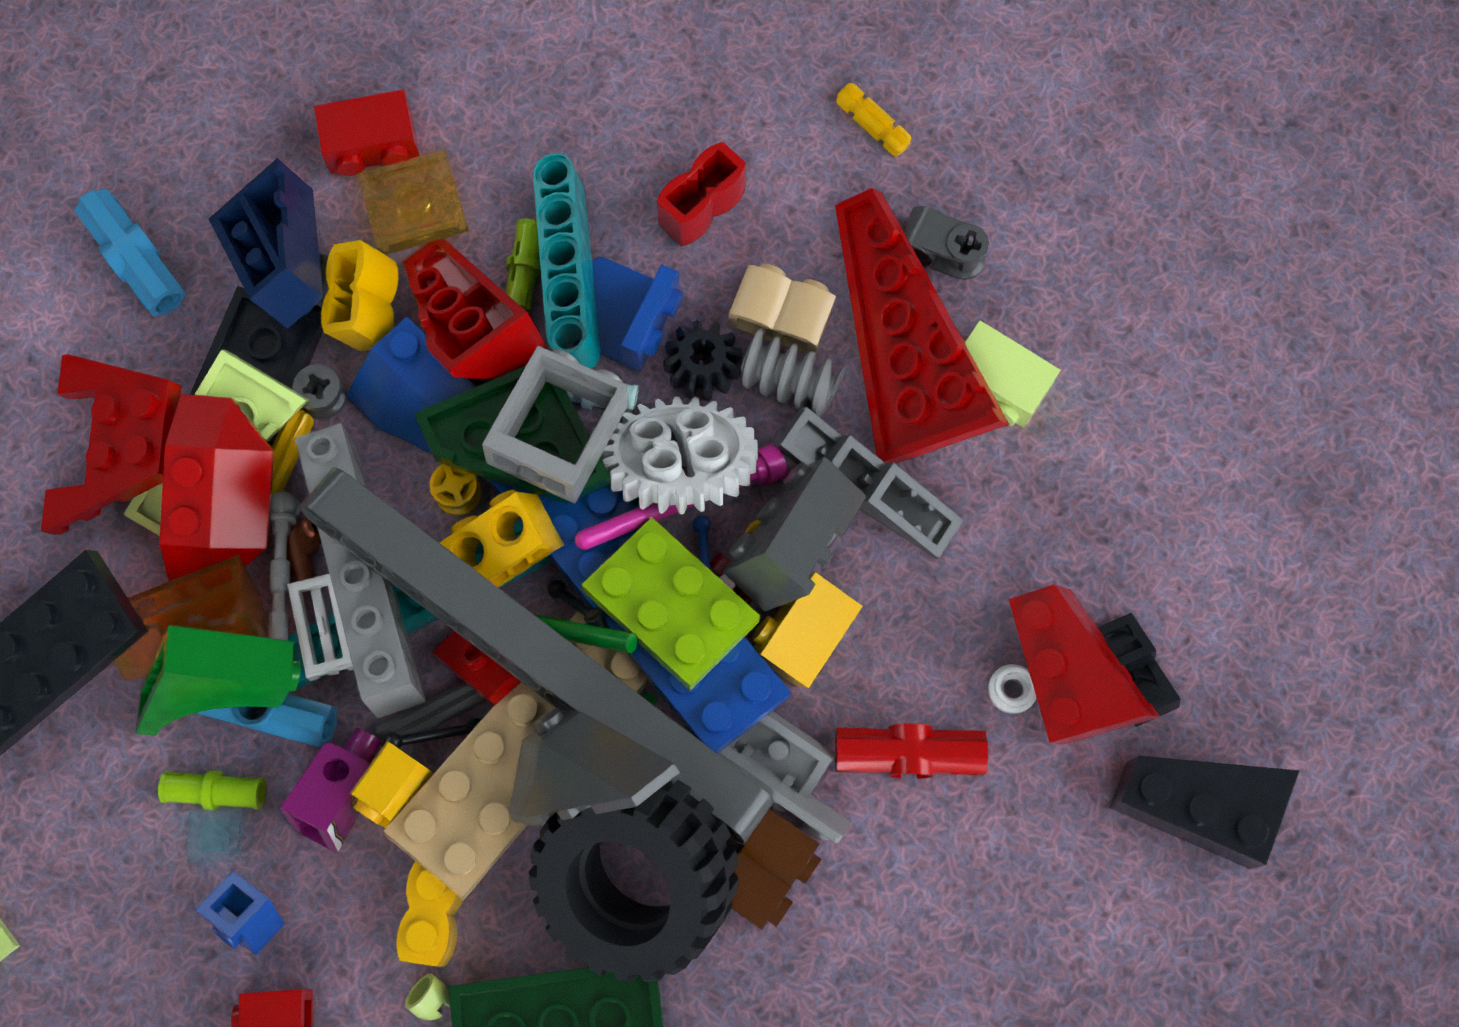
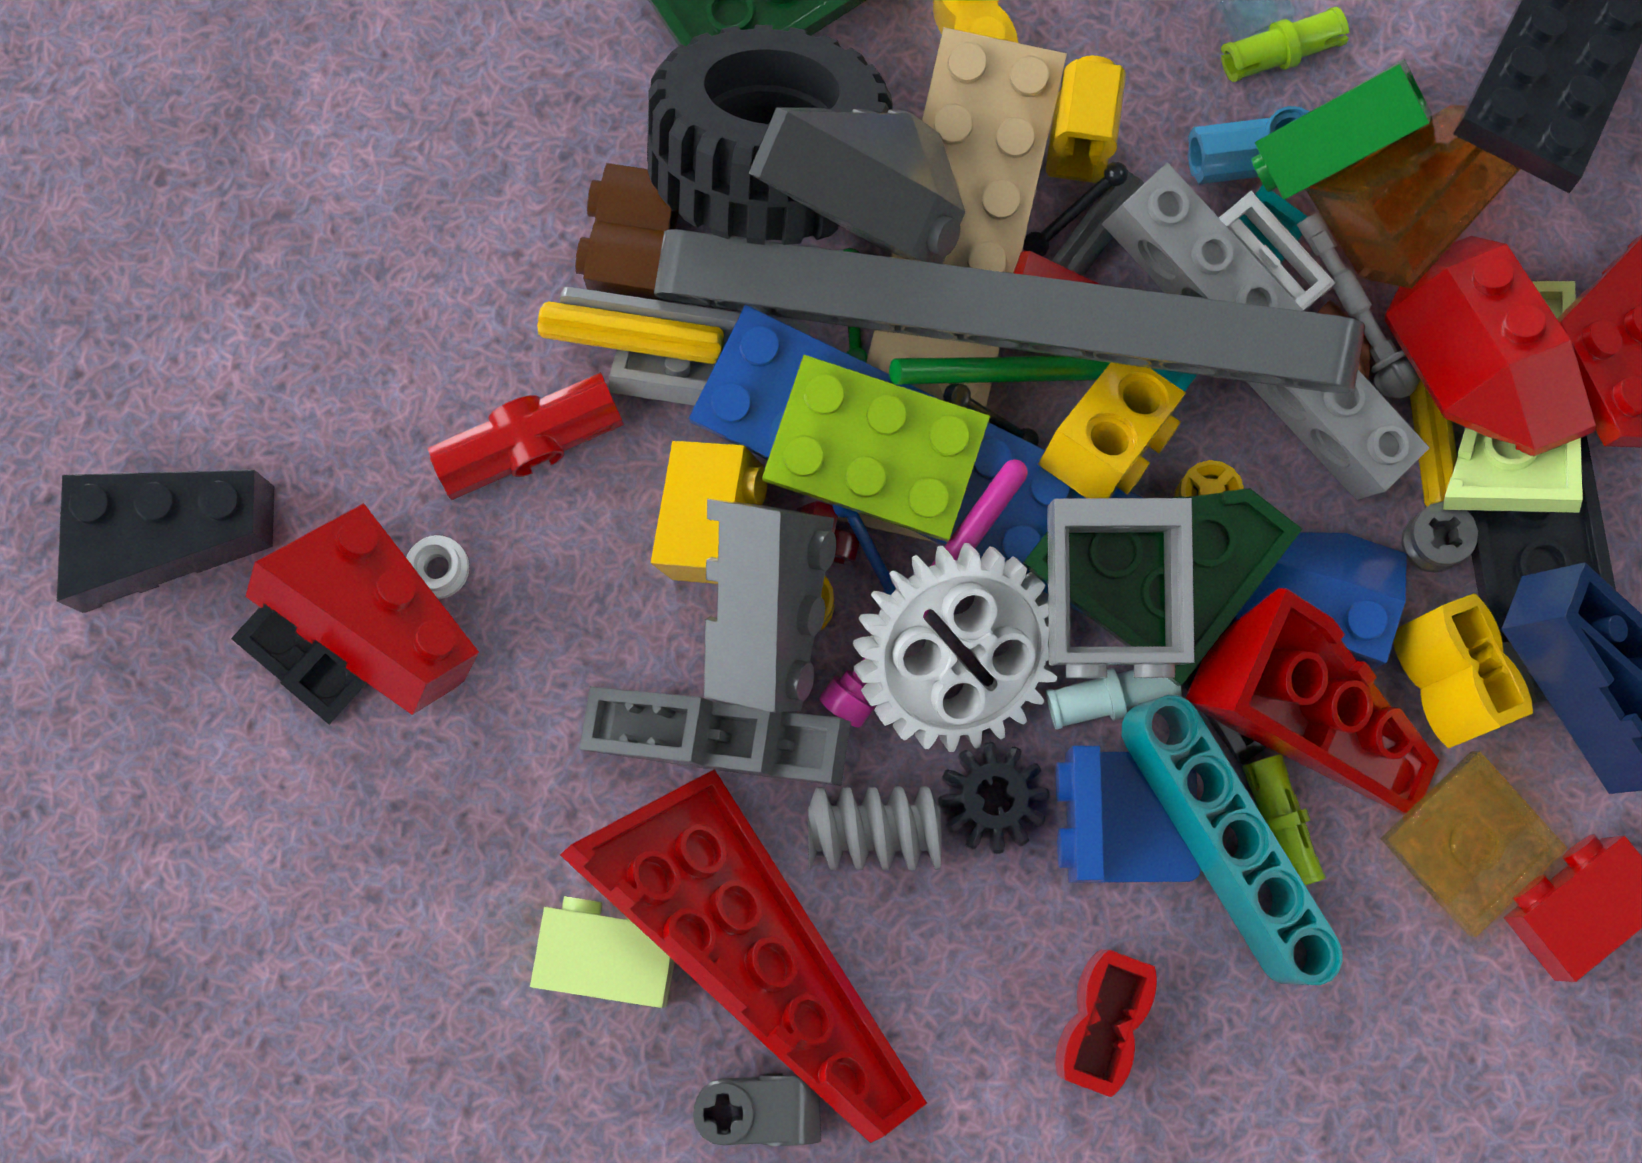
camera: 160 degrees right, 5 degrees up
magenta torso [280,728,382,853] -> none
tan brick [728,264,836,354] -> none
none -> yellow axle [537,301,724,364]

